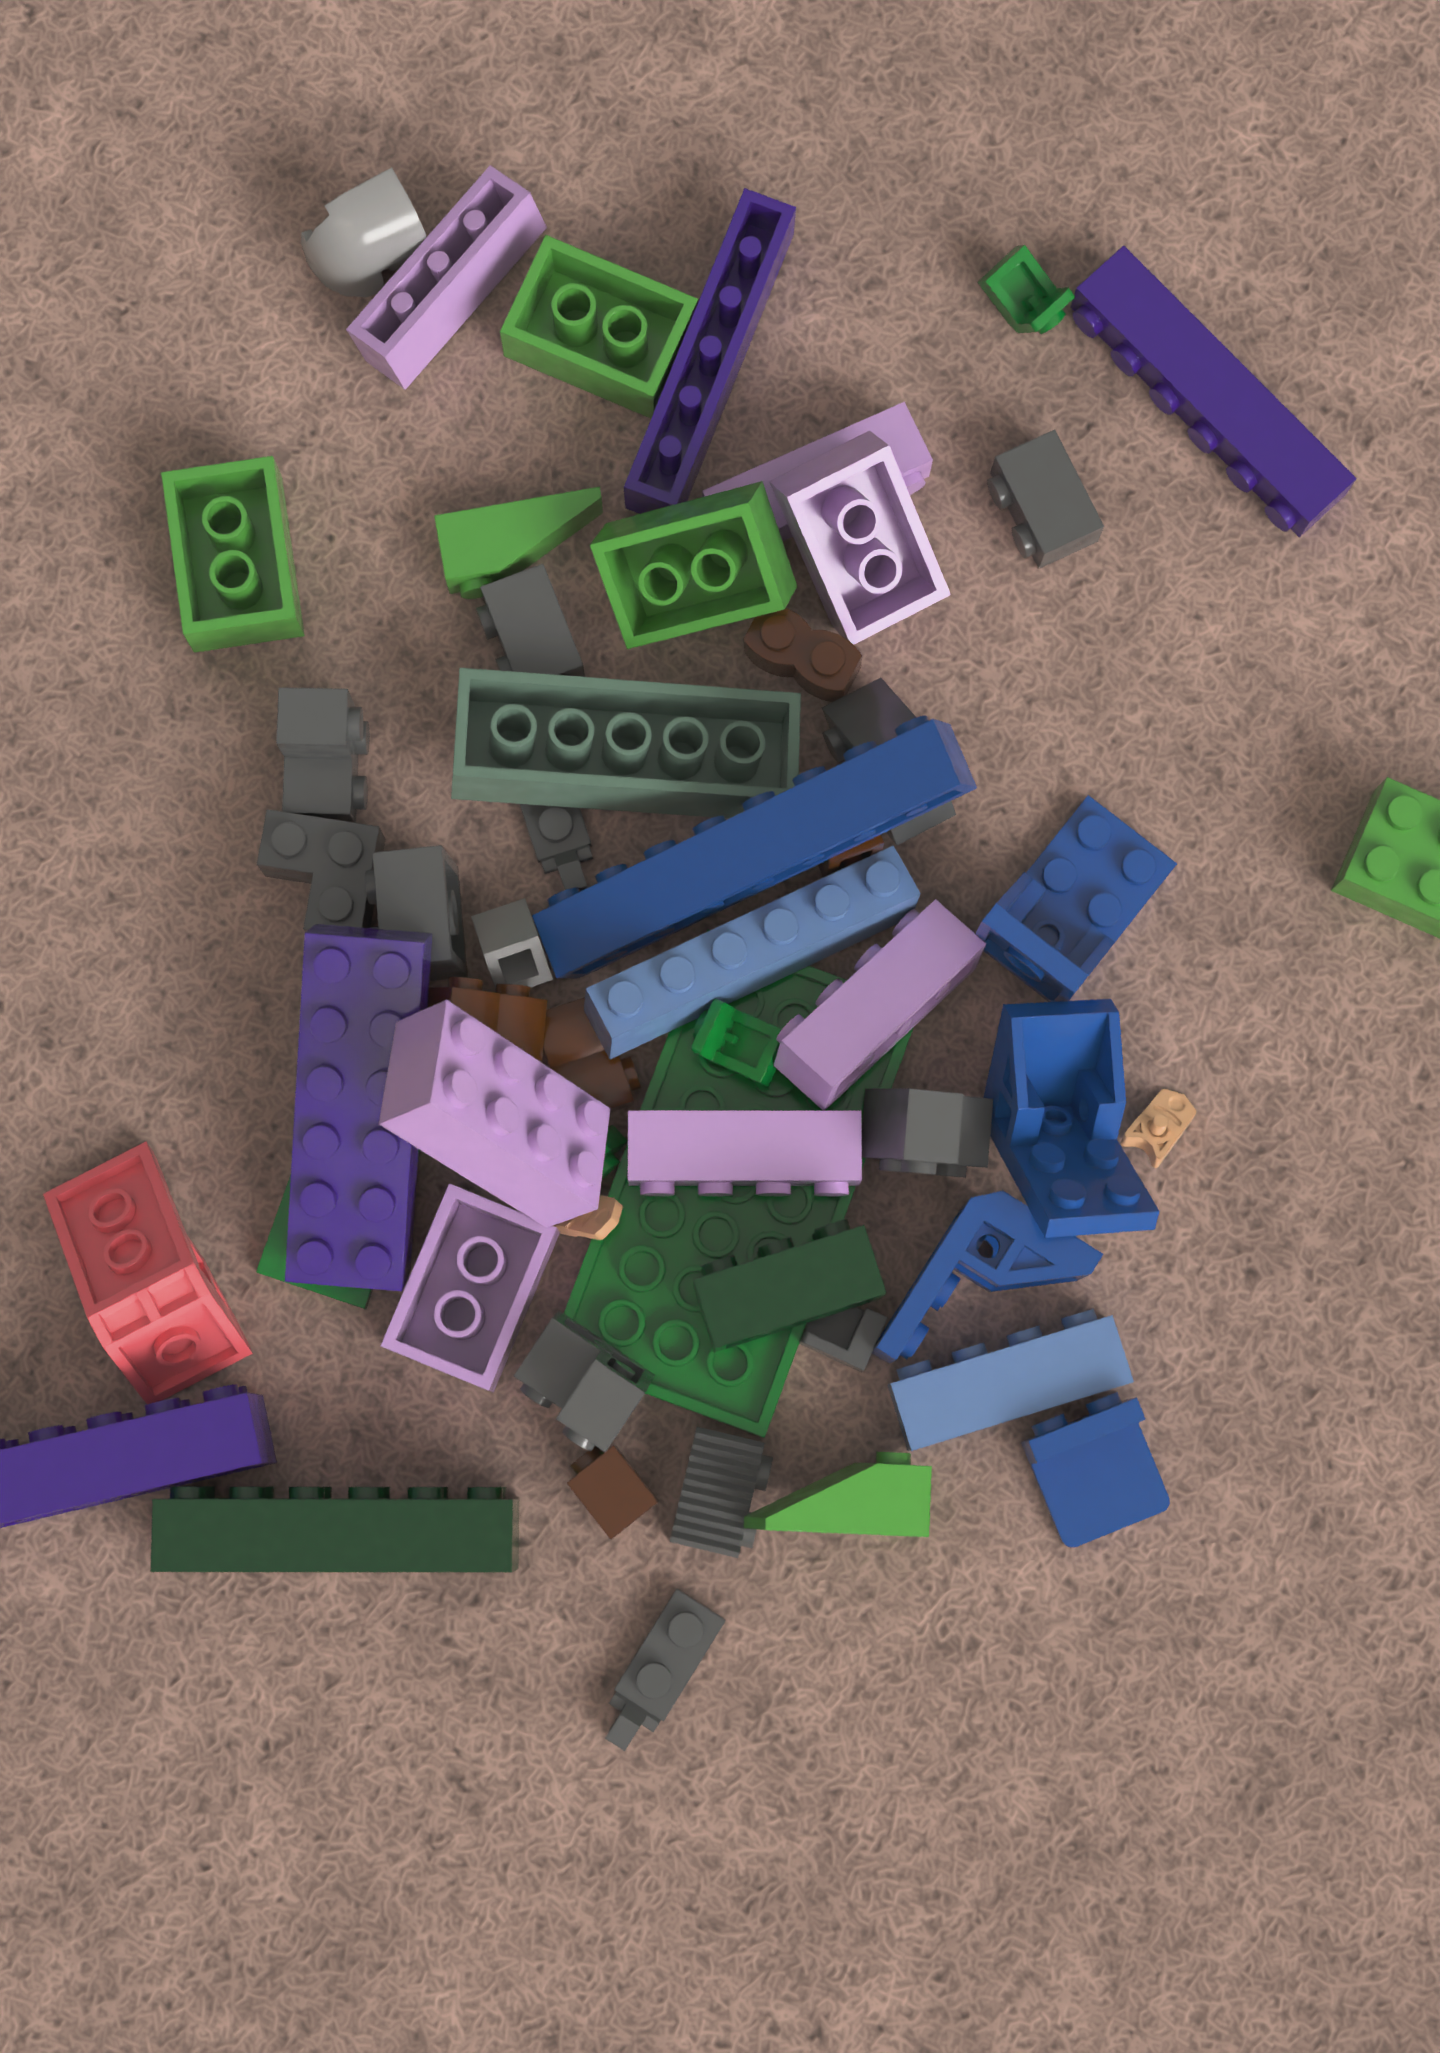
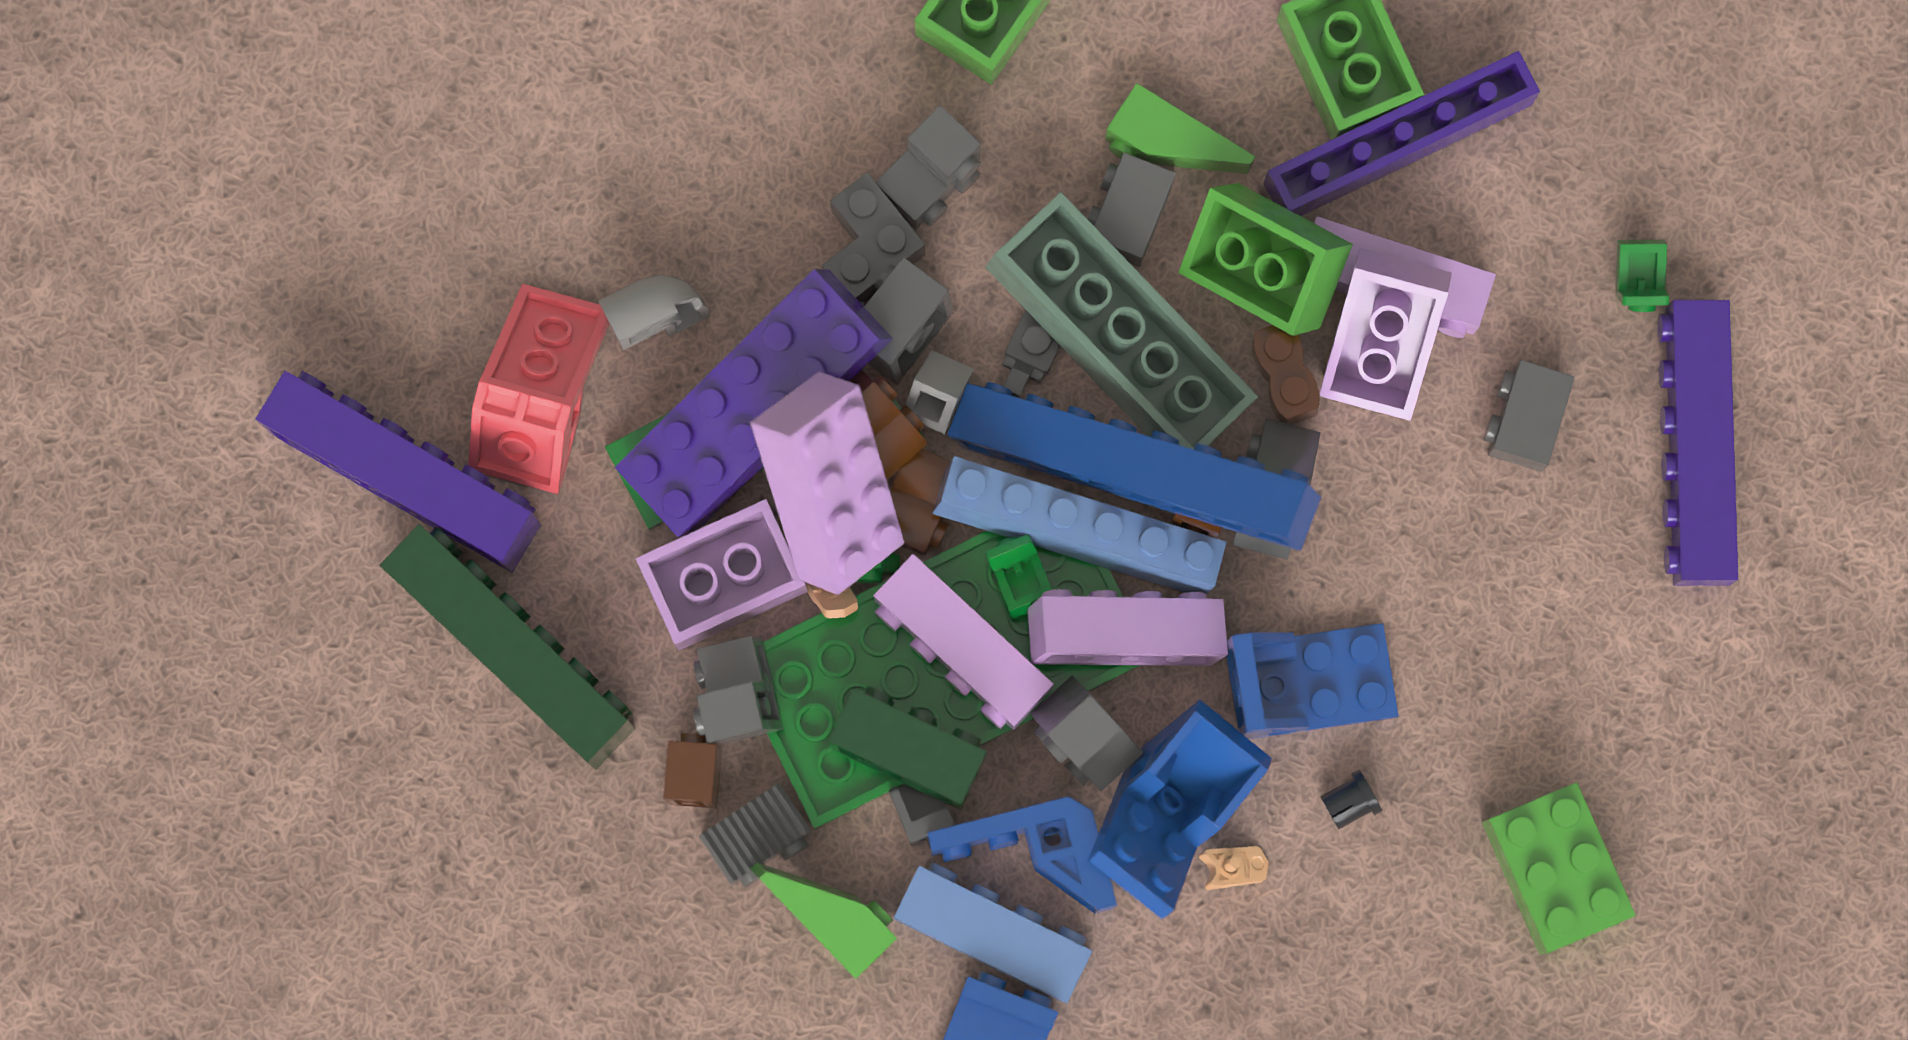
camera: 45 degrees right, 0 degrees up
dark grey hinge [605,1588,726,1751] -> none
none -> light grey brick [598,275,710,350]
none -> black bush [1320,769,1383,830]

